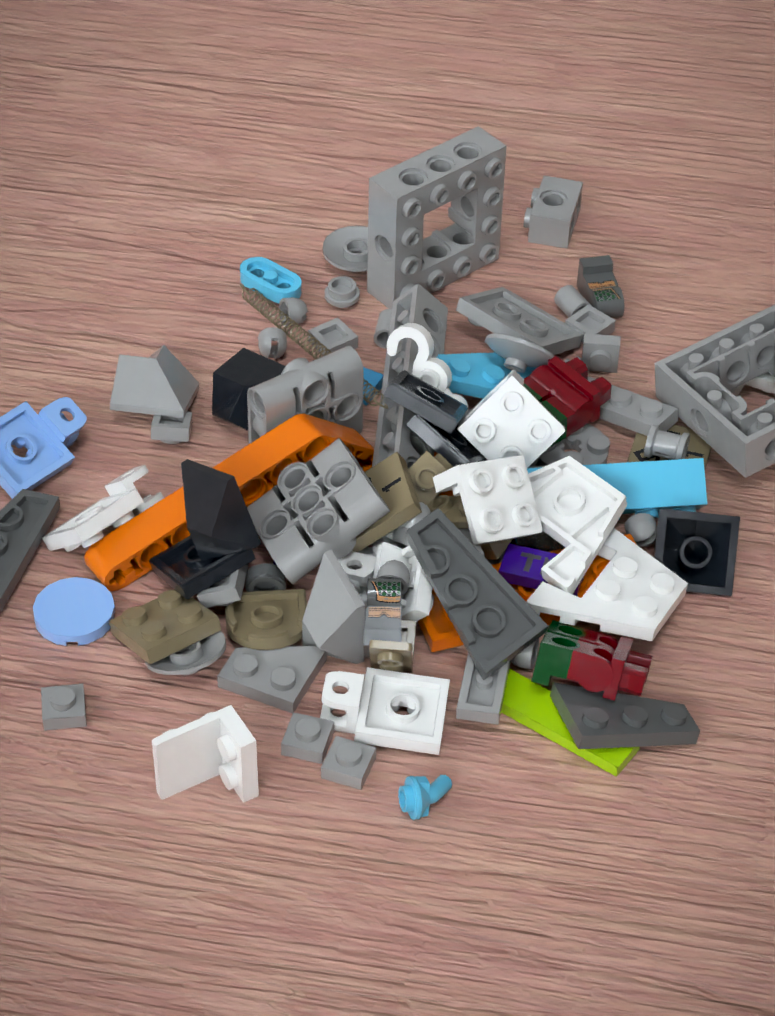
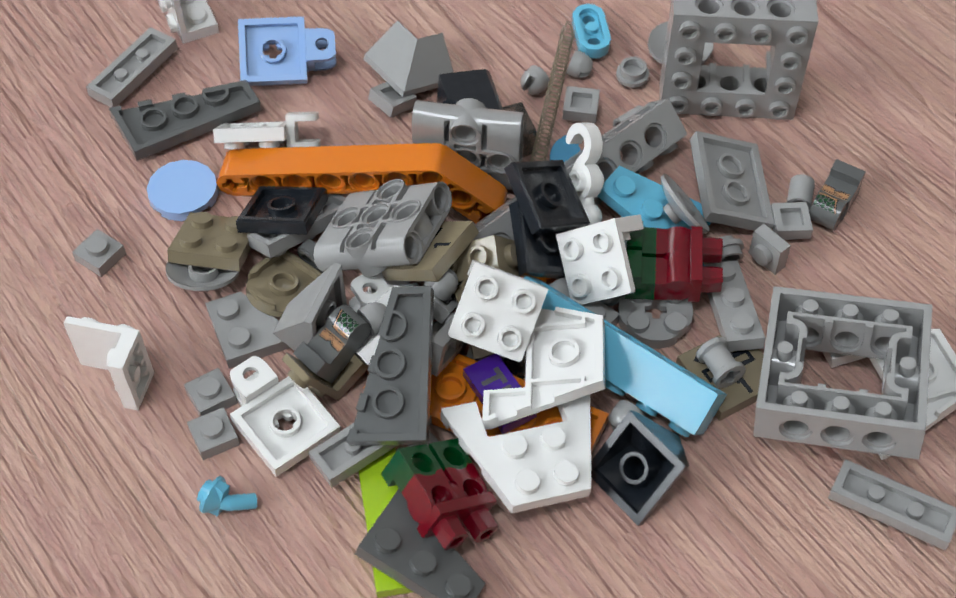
camera: 45 degrees right, 10 degrees up
black slope [181,459,261,560] -> none
light grey brick [524,176,583,249] -> none

